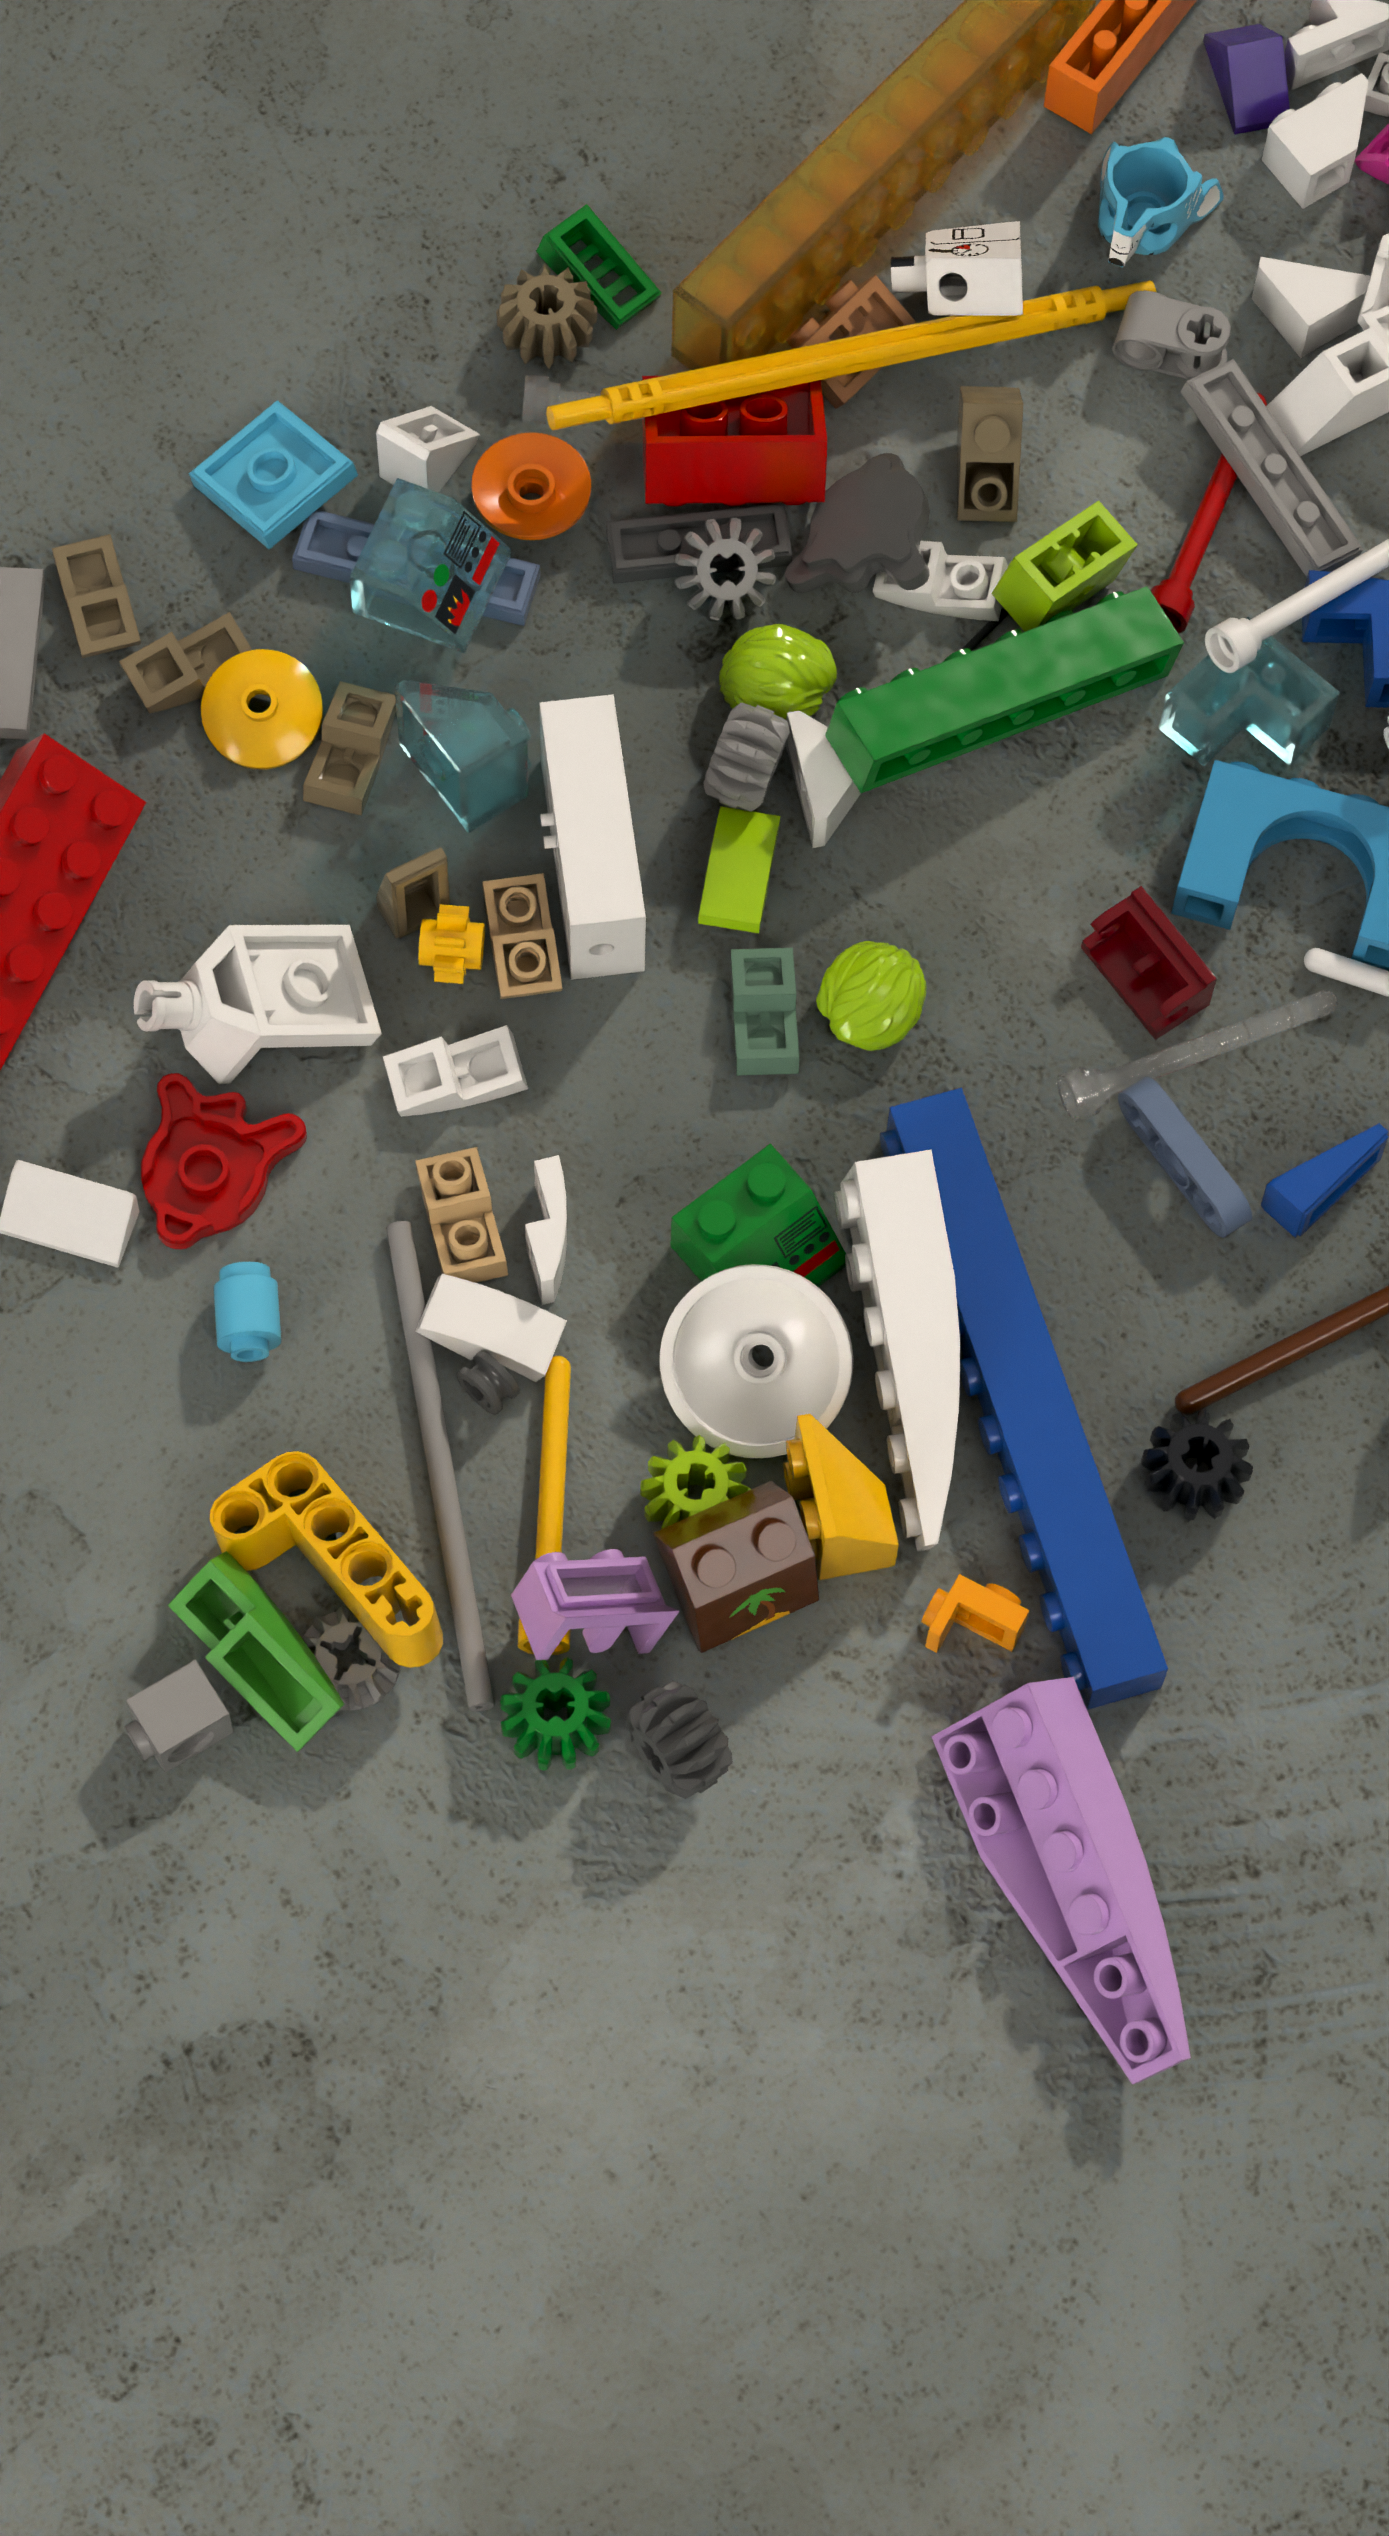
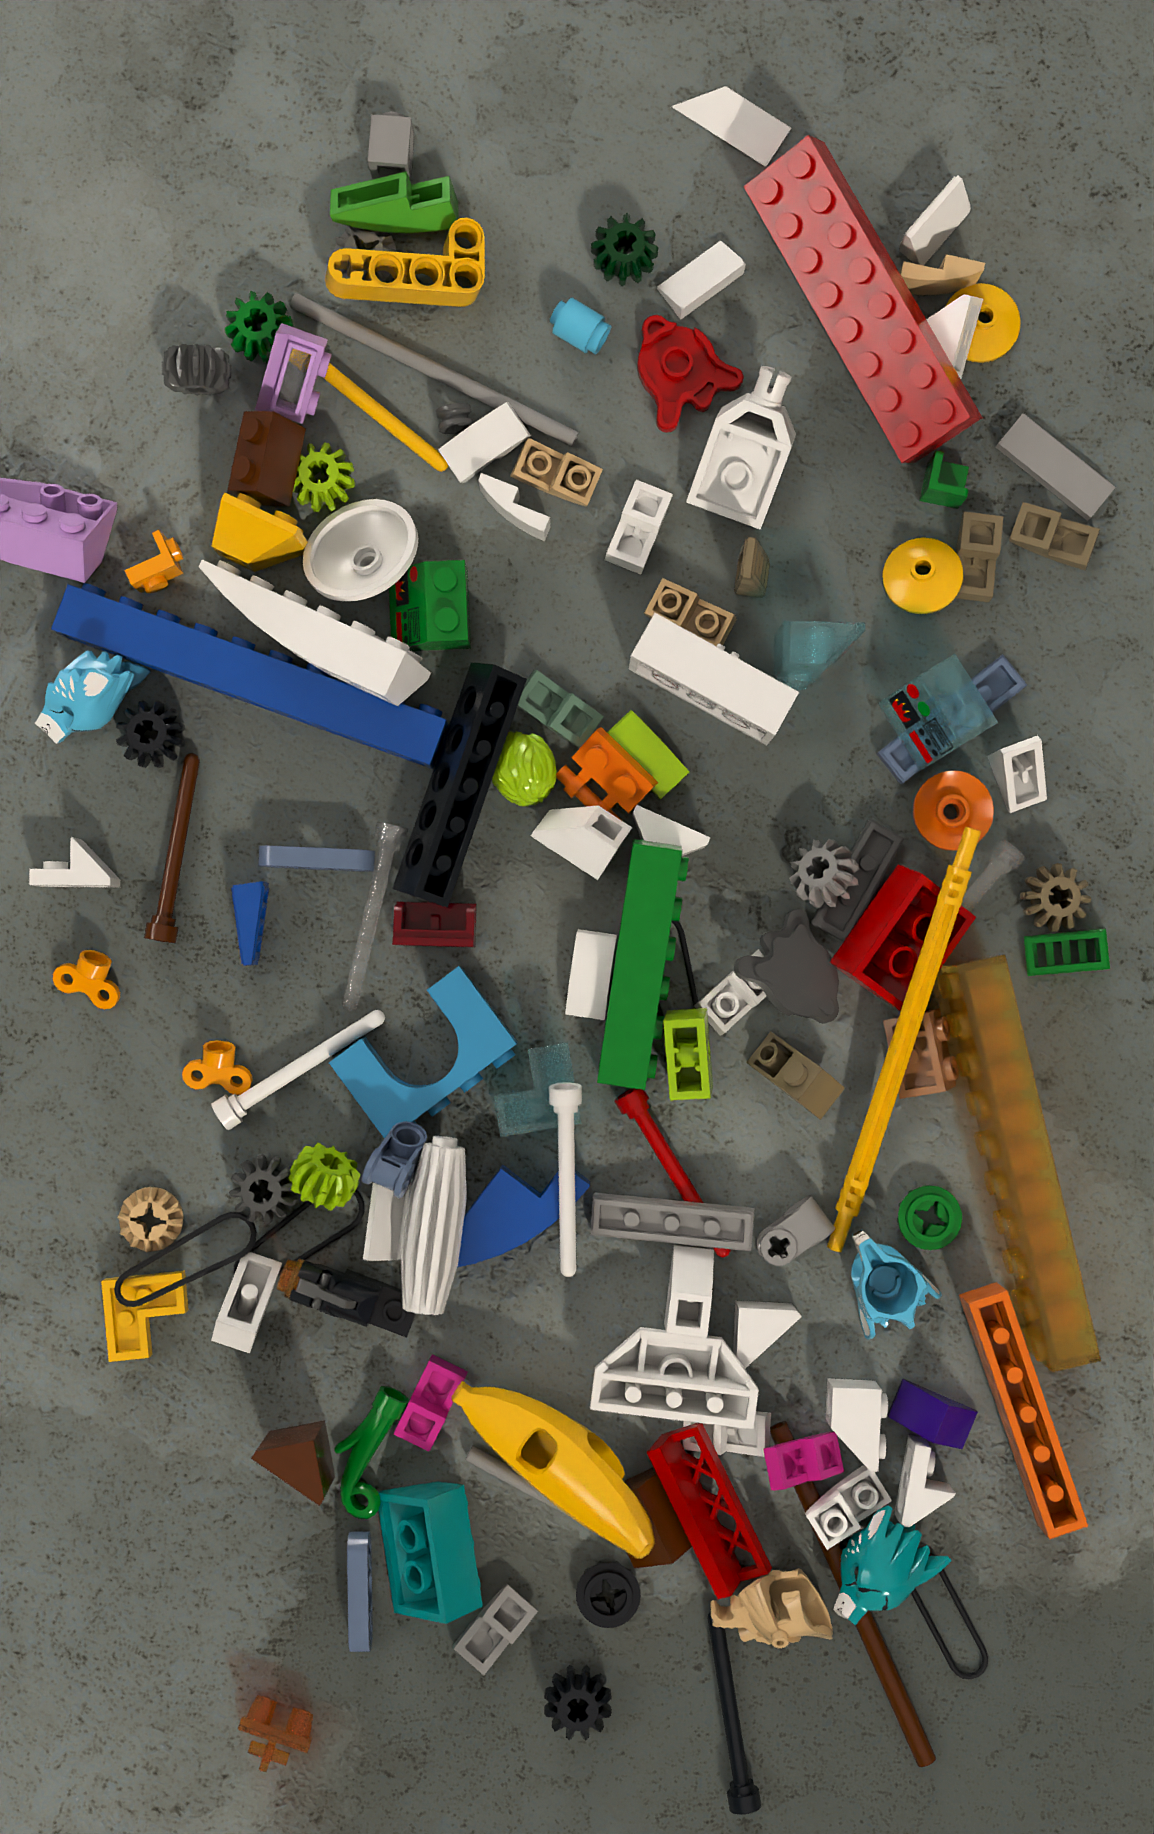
camera: 130 degrees right, 20 degrees up
medium azure plate [189,400,358,549] -> none
dark tan slope [303,681,398,816] -> none
yellow gear [418,904,485,984] -> none
light grey gear [703,703,790,812] -> none
lime hair [719,624,837,720] -> none
white torso [891,221,1023,316] -> none
none -> medium azure piece [35,650,150,744]
none -> black brick [392,663,527,908]
none -> white slope [531,805,632,880]
none -> orange plate [556,727,658,820]
none -> white slope [565,929,617,1020]
none -> dark green gear [591,213,658,287]
none -> green gear [897,1185,962,1250]
none -> green panel [919,450,969,509]

